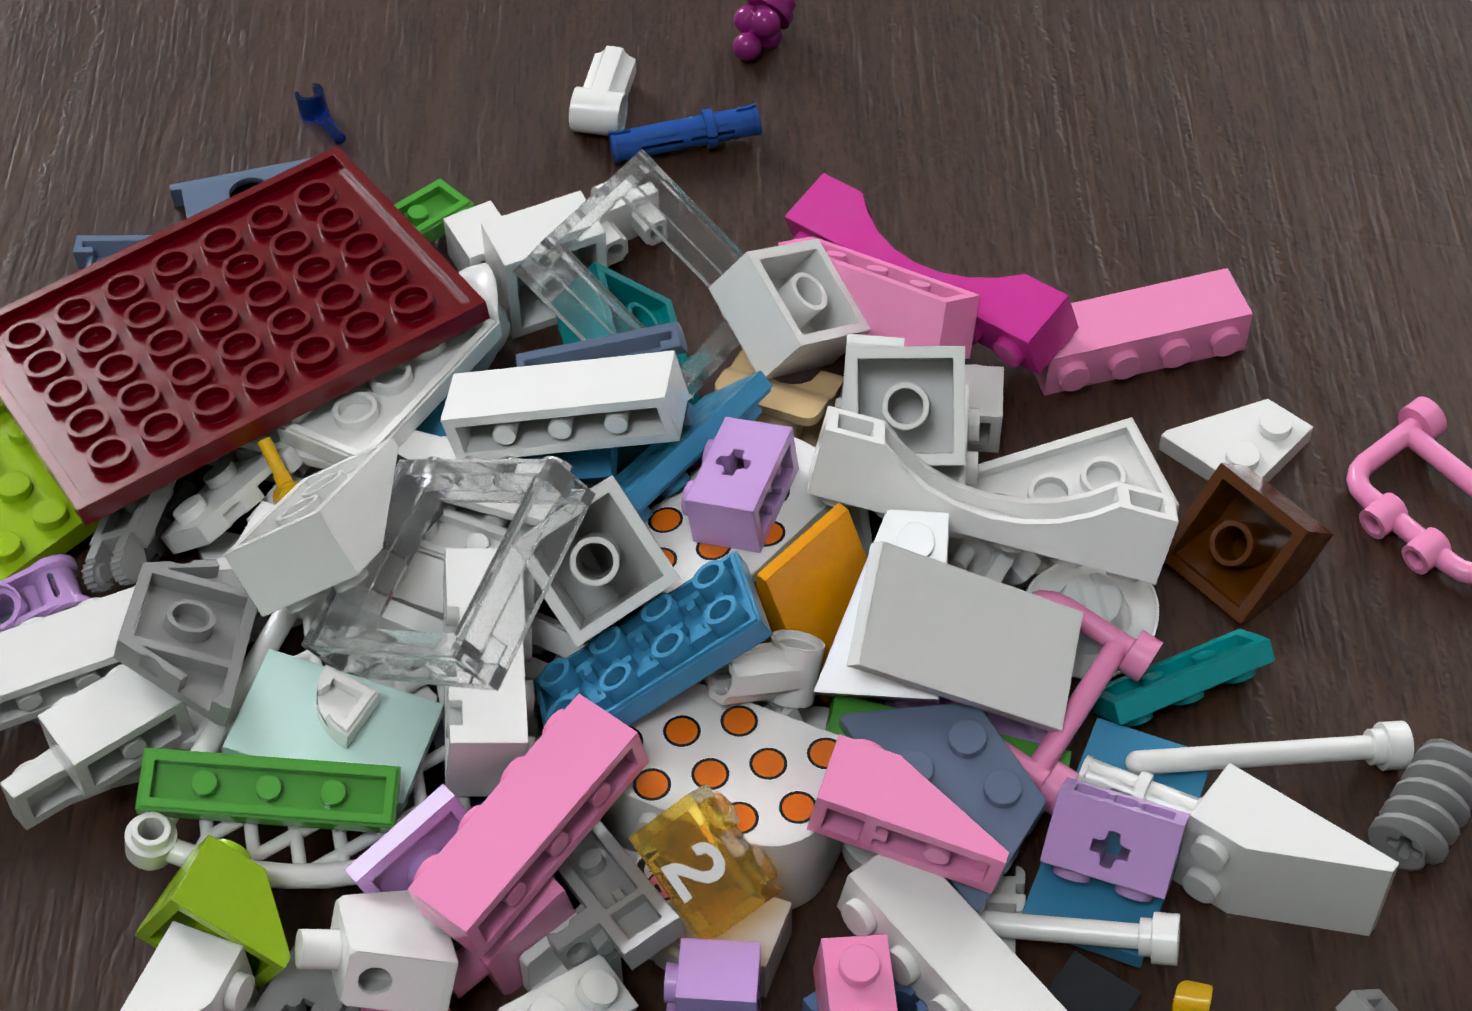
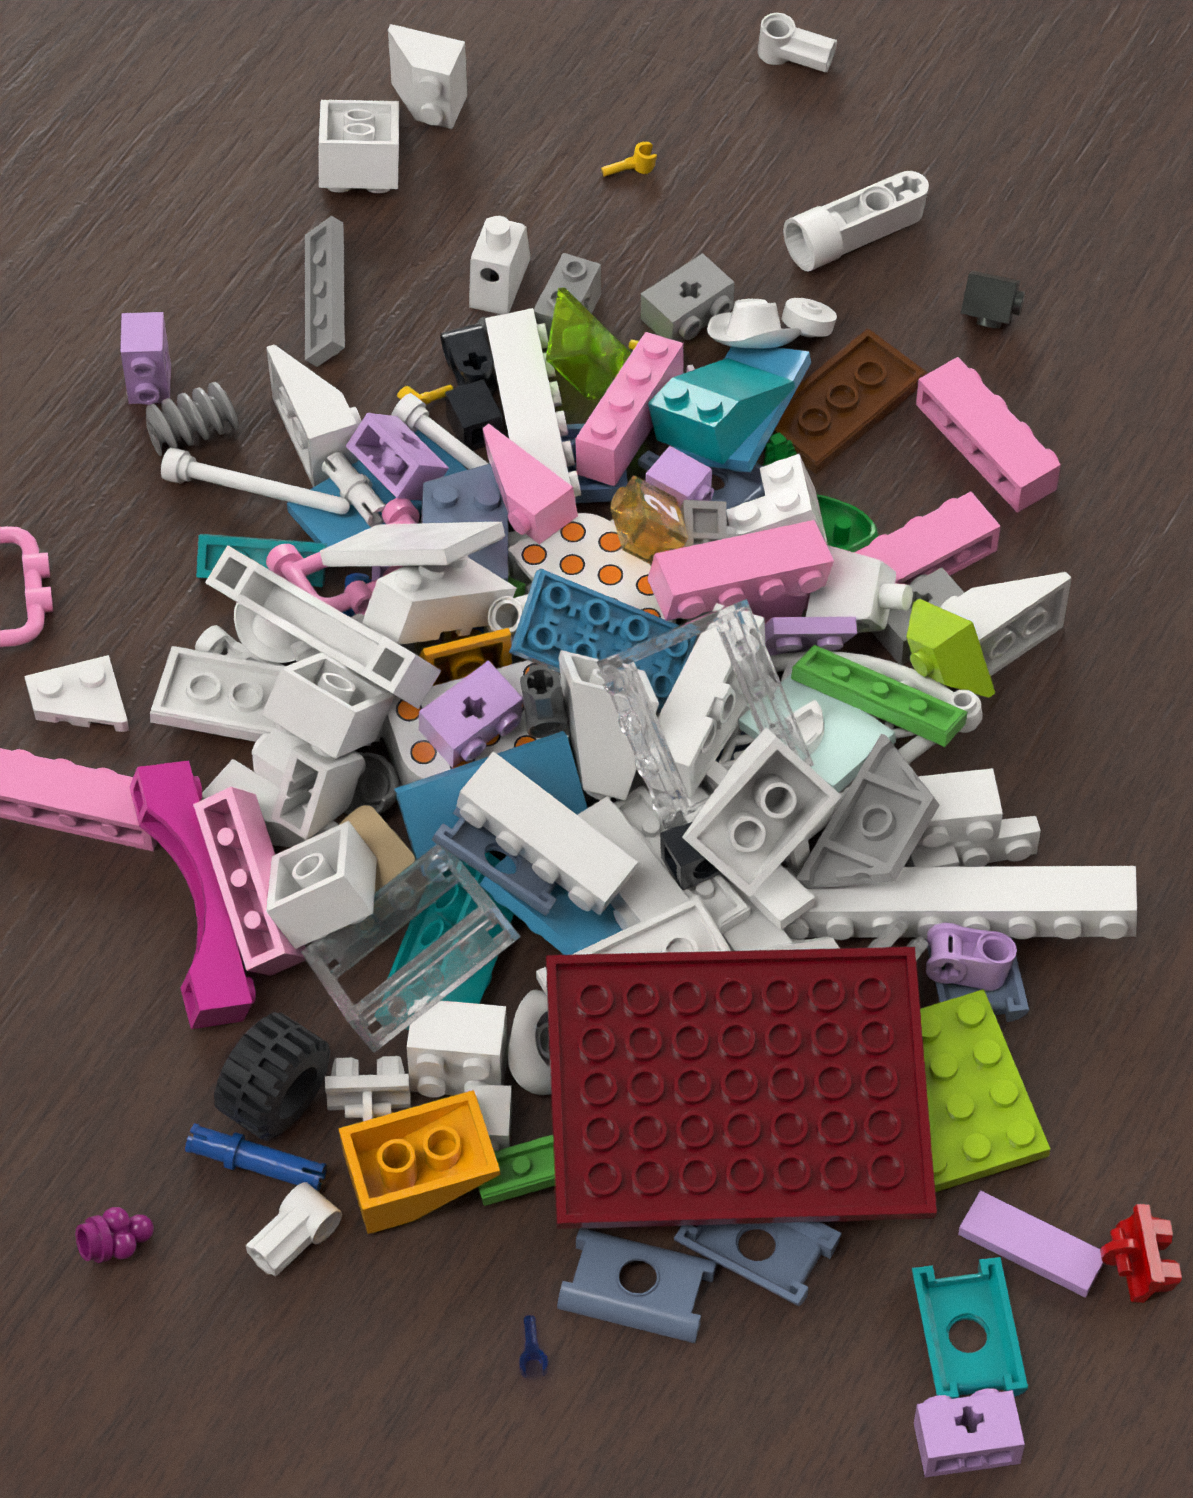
camera: 150 degrees left, 5 degrees up
yellow hand [257,437,299,505] -> none
reddish brown slope [1164,463,1334,625] -> none
none -> black tyre [214,1012,330,1141]
none -> light orange slope [338,1090,501,1234]
none -> dark grey piece [520,663,567,738]

